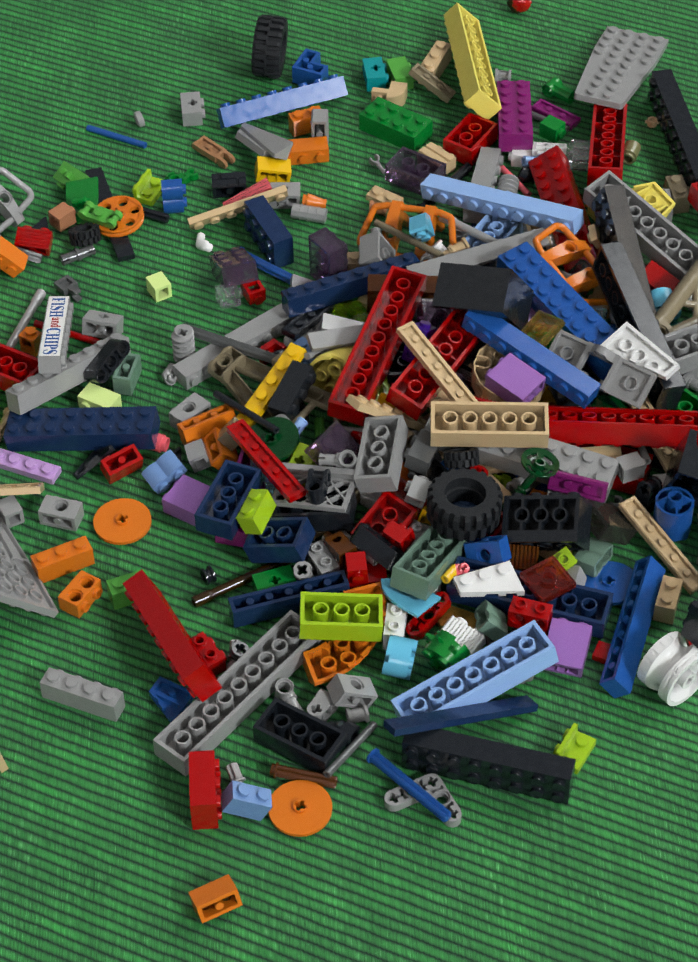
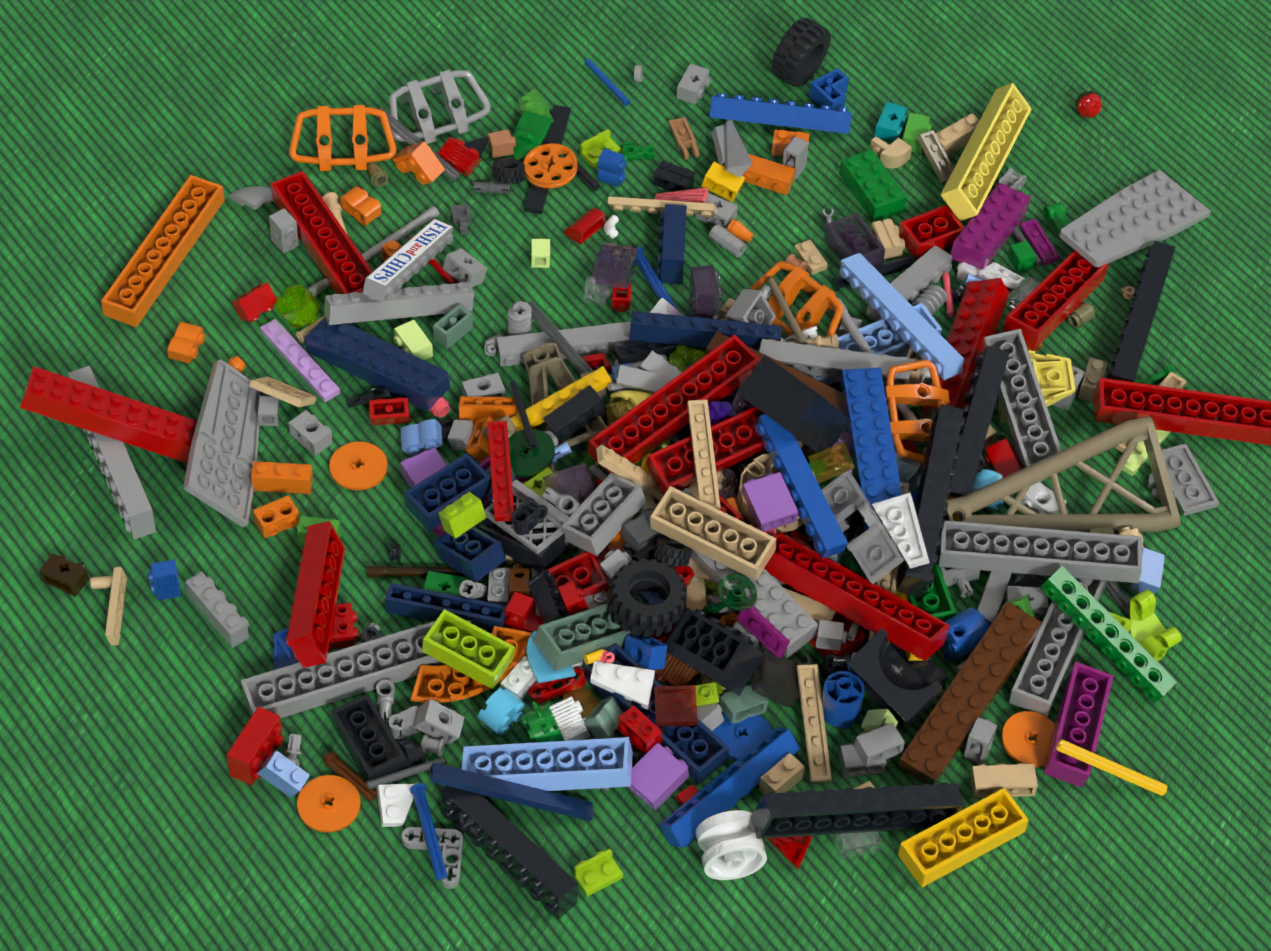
camera: 25 degrees right, 5 degrees up
bright green plate [77,200,123,229] -> none
black beam [84,339,130,384] -> none
orange brick [188,874,243,924] -> none
medium azure slope [409,212,435,242] -> none
tan plate [587,224,601,250] -> none
none -> blue brick [148,559,181,601]
none -> white wing [377,784,415,827]
none -> red brick [564,208,605,245]

